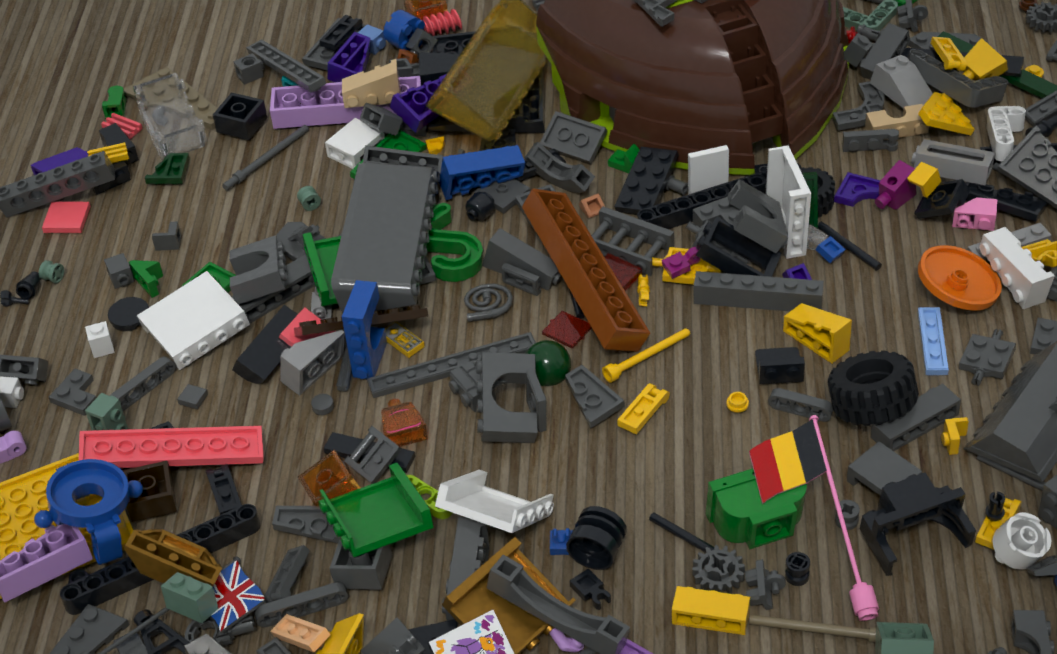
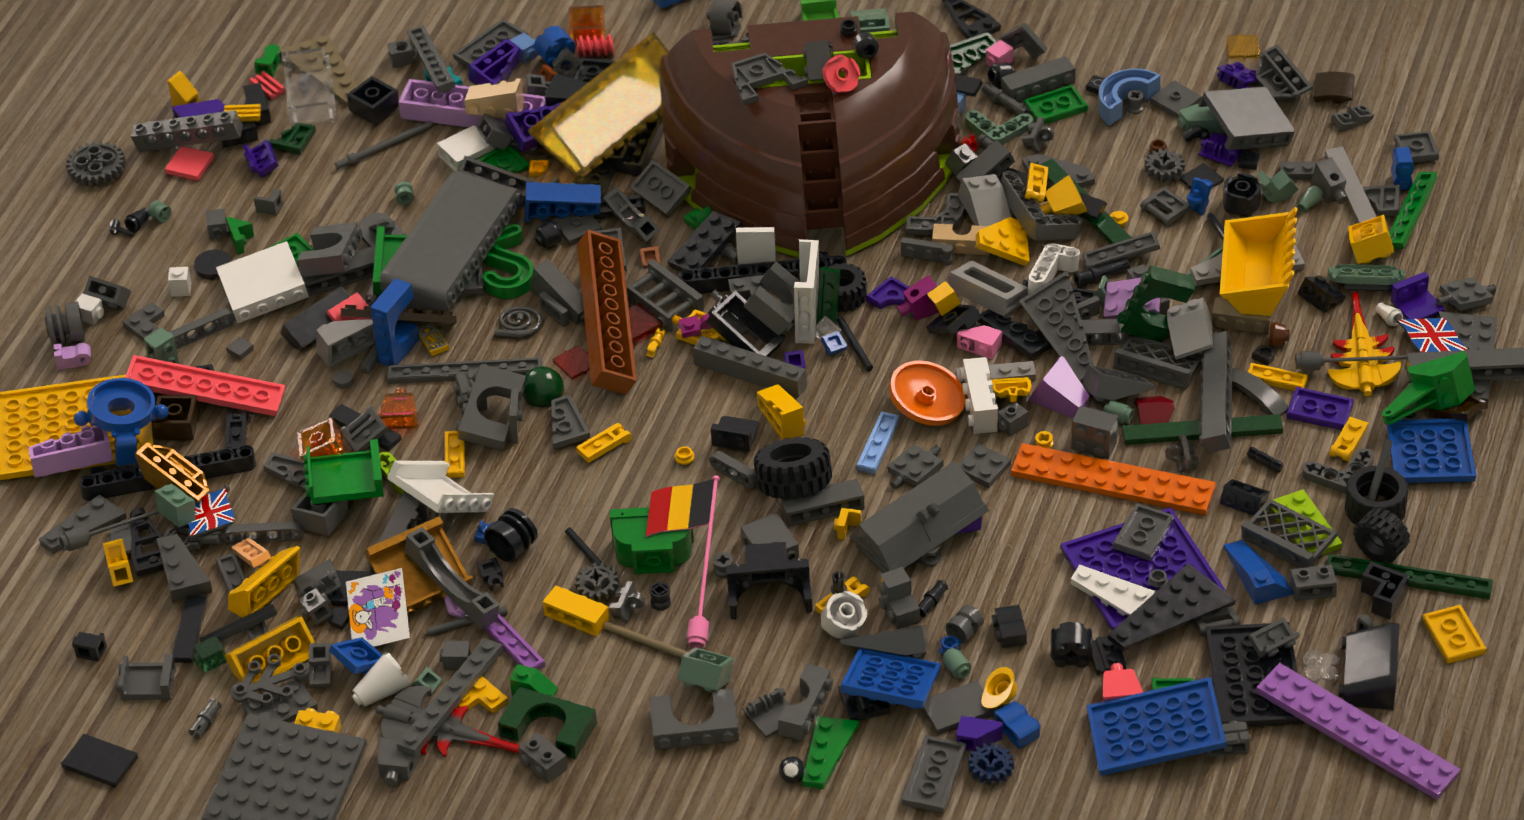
camera: 15 degrees right, 0 degrees up
dark grey plate [264,545,310,603] -> none
black plate [319,15,363,51] -> none
yellow piece [602,328,690,383] -> none
none -> yellow slope [167,71,200,107]
none -> dark purple bracket [243,139,279,178]
none -> yellow tile [445,431,465,478]

